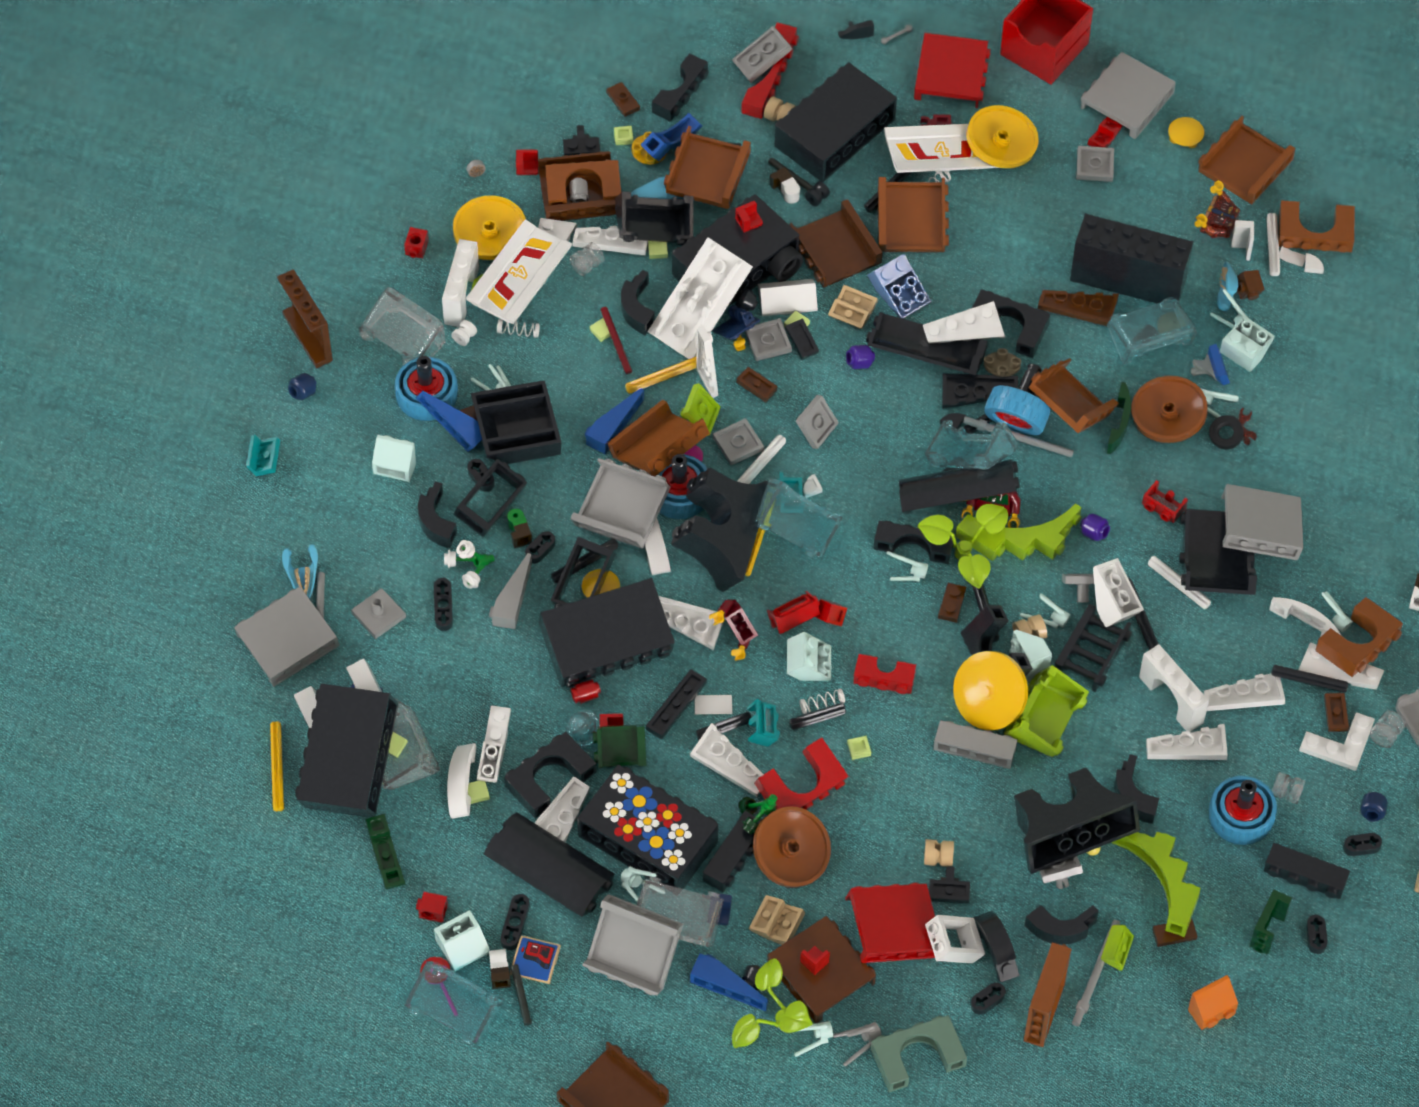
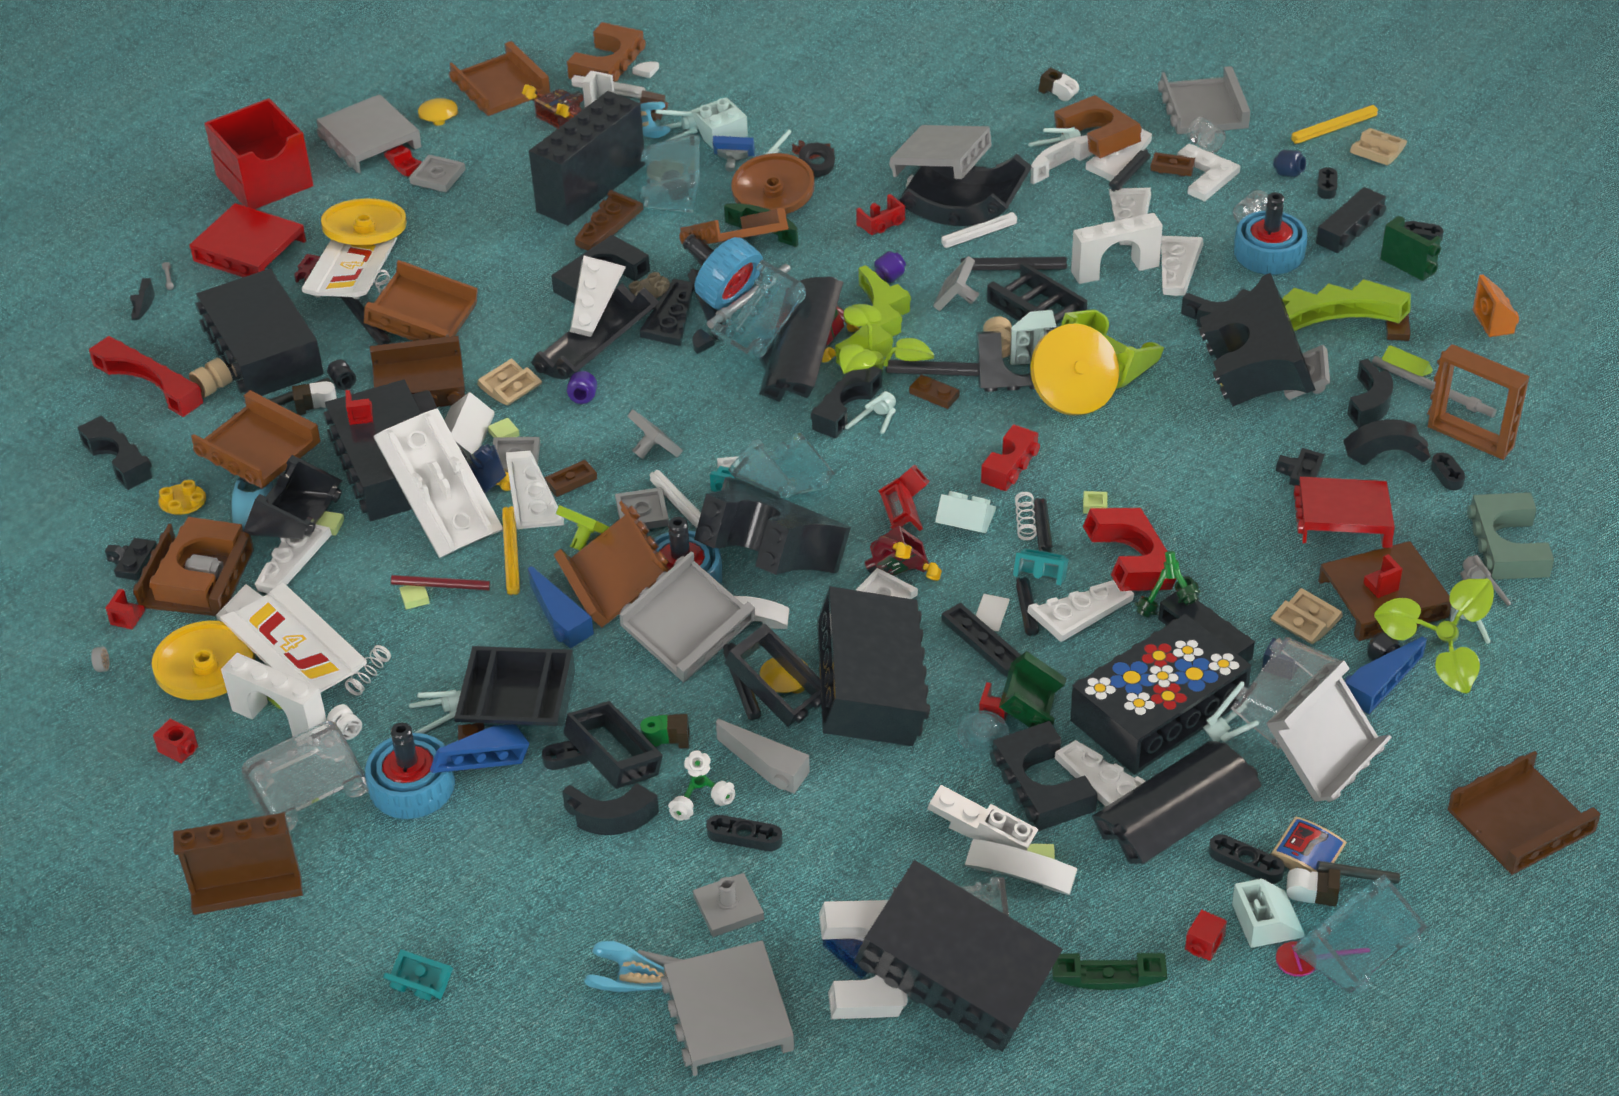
camera: 70 degrees left, 15 degrees down
yellow axle [270,721,284,812] -> none
dark blue head [288,373,317,400] -> none
light aqua slope [372,435,416,482] -> none
black beam [525,531,555,564] -> none
clear wheel [570,242,605,276] -> none
red brick [570,679,601,704] -> none
reddish brown plate [606,81,640,117] -> none
yellowish green tile [614,126,633,145] -> none
black arch [621,270,655,335] -> none
blue arch [641,113,702,161] -> none
light grey tile [732,26,792,83] -> none
dark orange dish [753,807,831,888] -> none
black tile [785,318,819,360] -> none
medium blue slope [867,254,932,319] -> none
tan wheel [924,839,954,867] -> none
white window [925,915,985,964] -> none
light grey brick [933,720,1017,769] -> none
light aqua plant [1020,594,1071,629] -> none
white slope [1093,558,1144,627] -> none
white sticker [1279,246,1306,267] -> none

